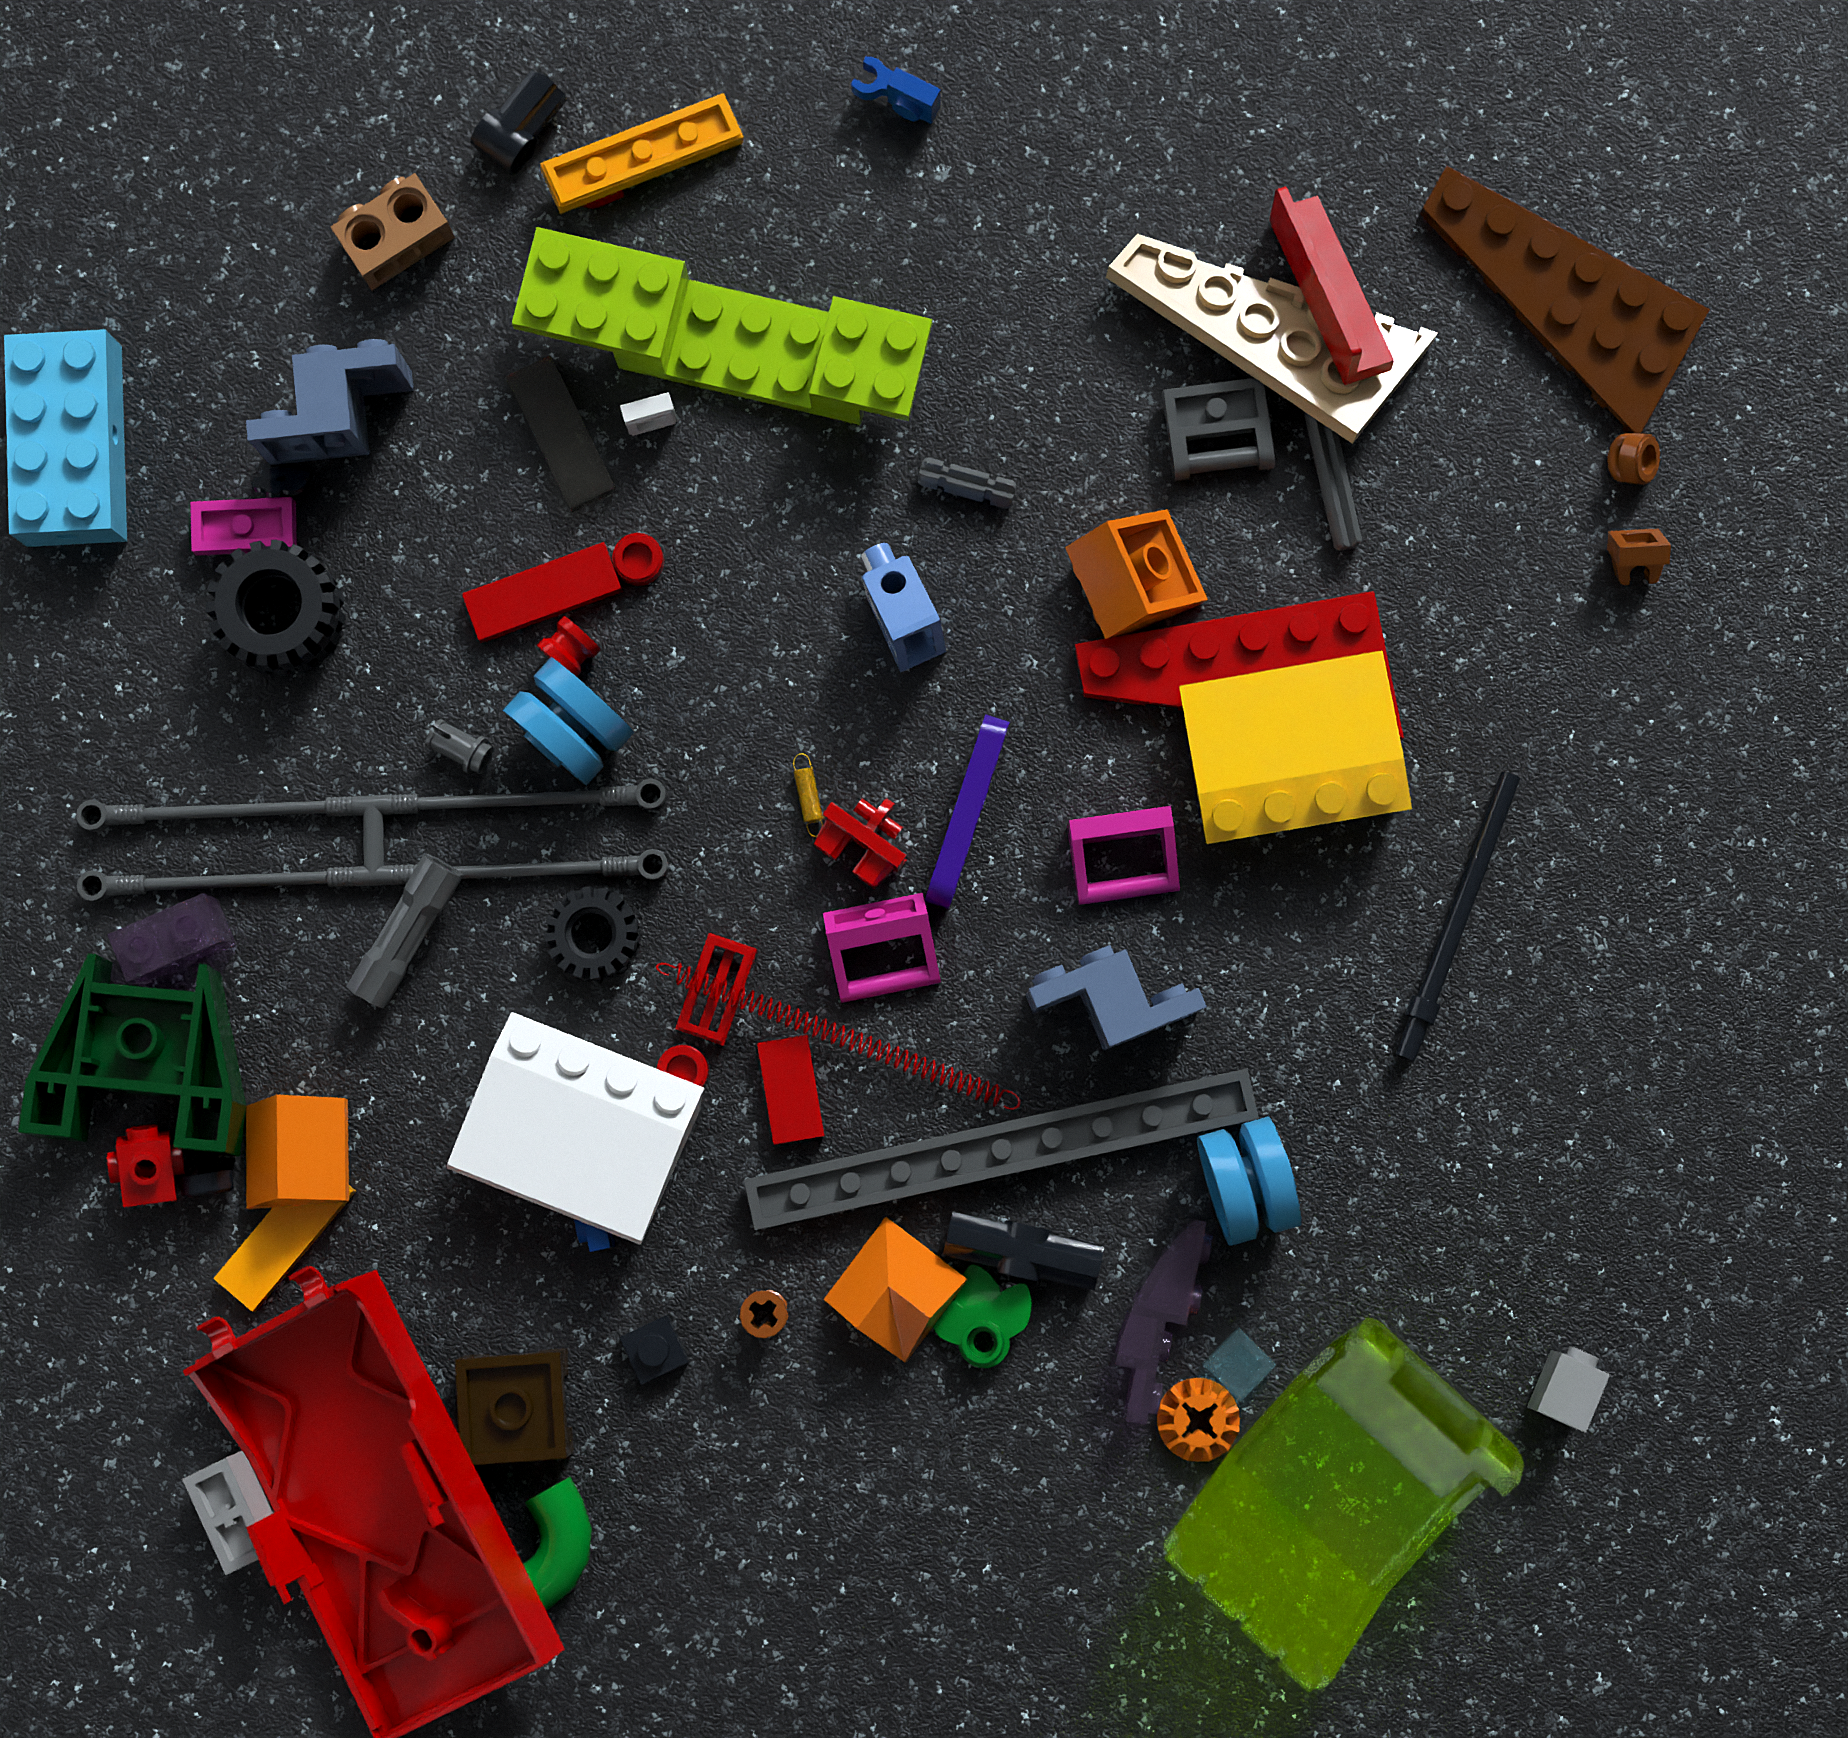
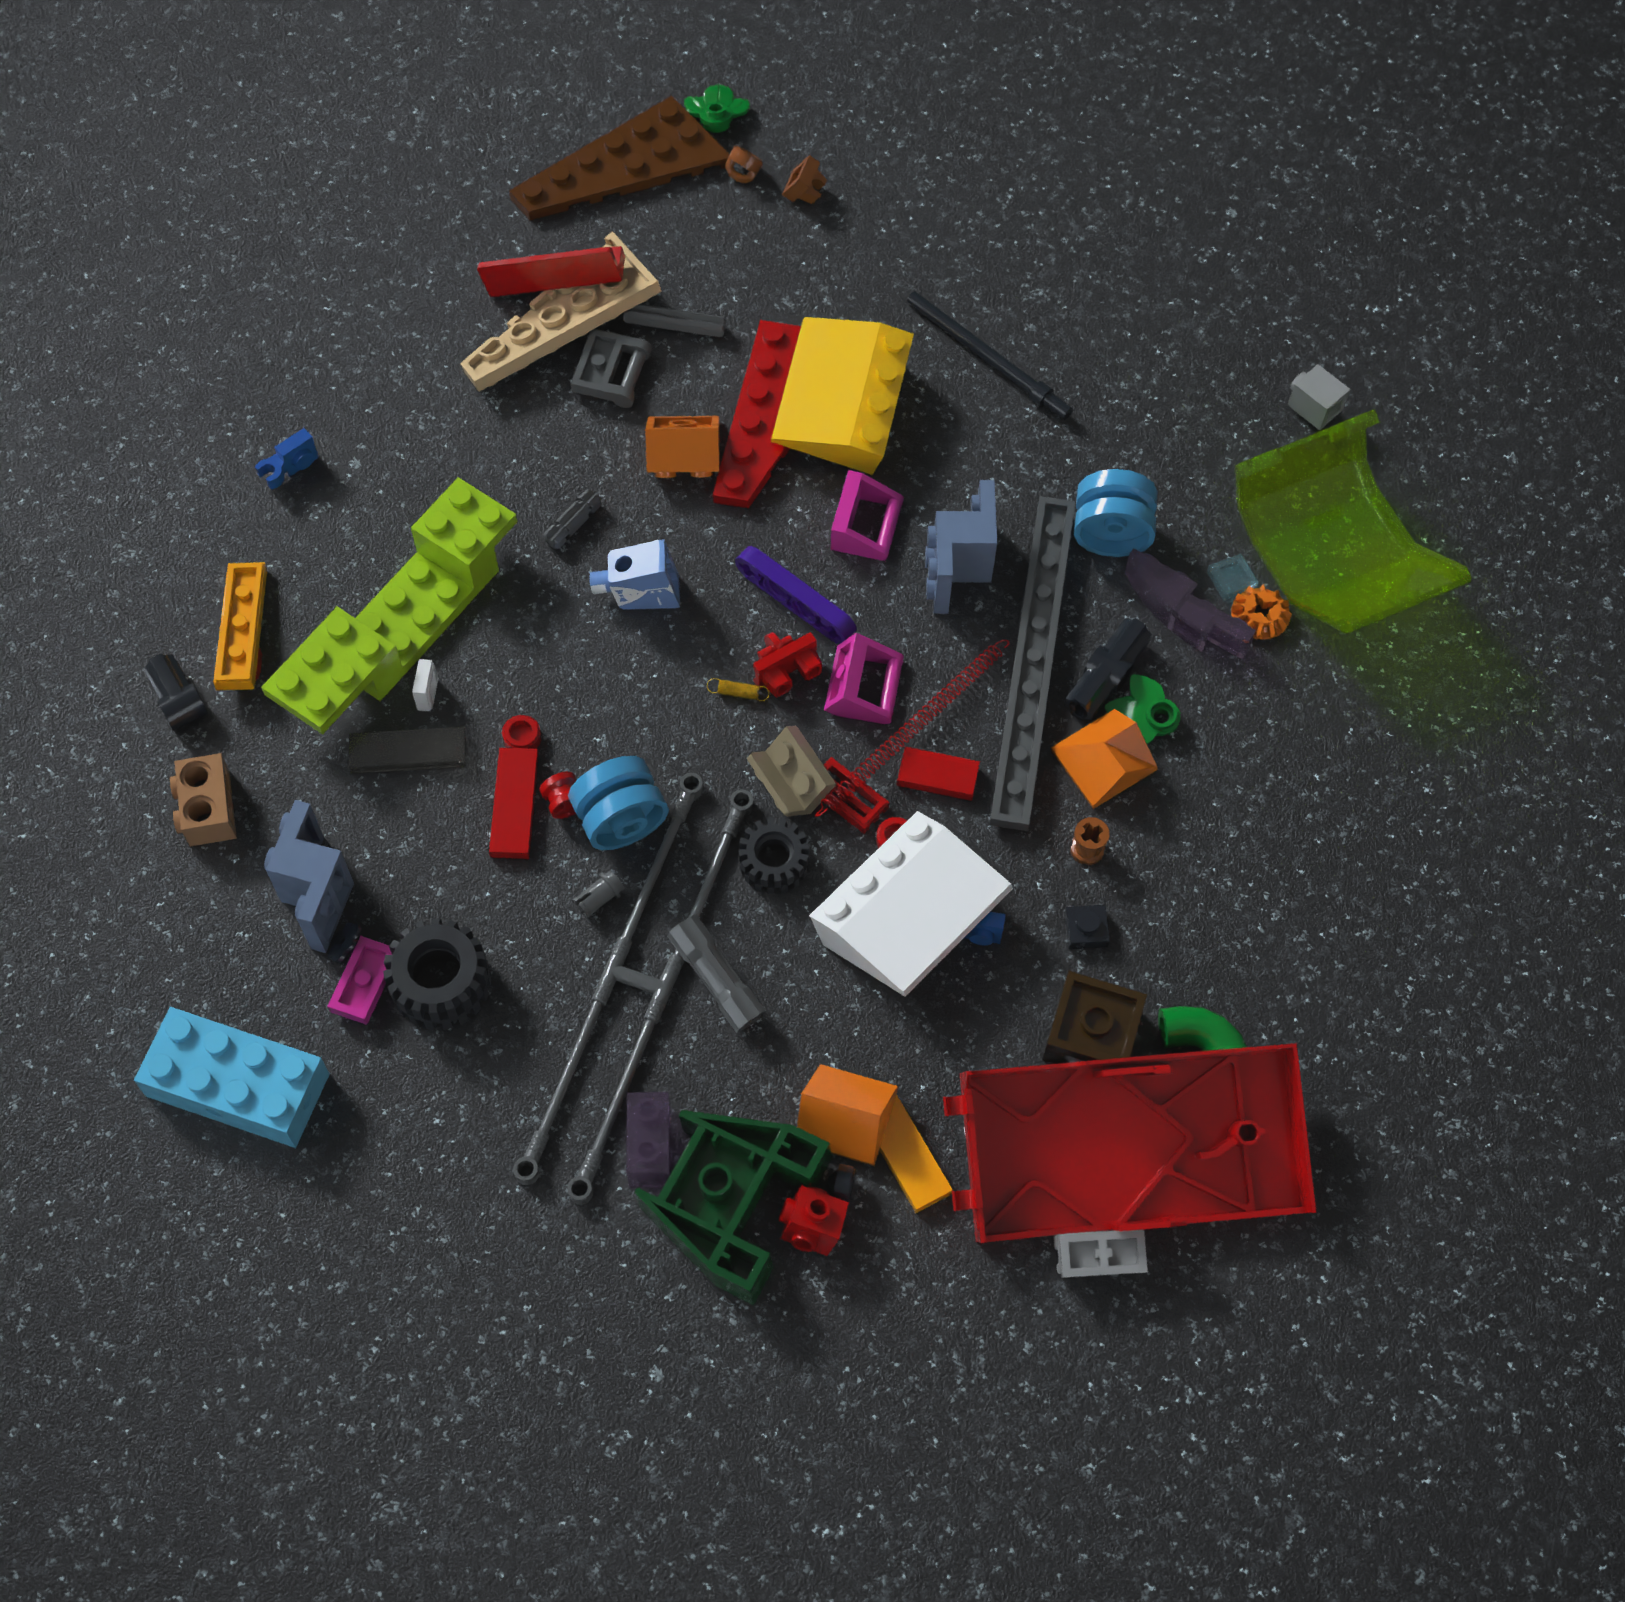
camera: 70 degrees left, 20 degrees down
none -> green plate [684,84,750,133]
none -> dark tan bracket [747,725,836,817]

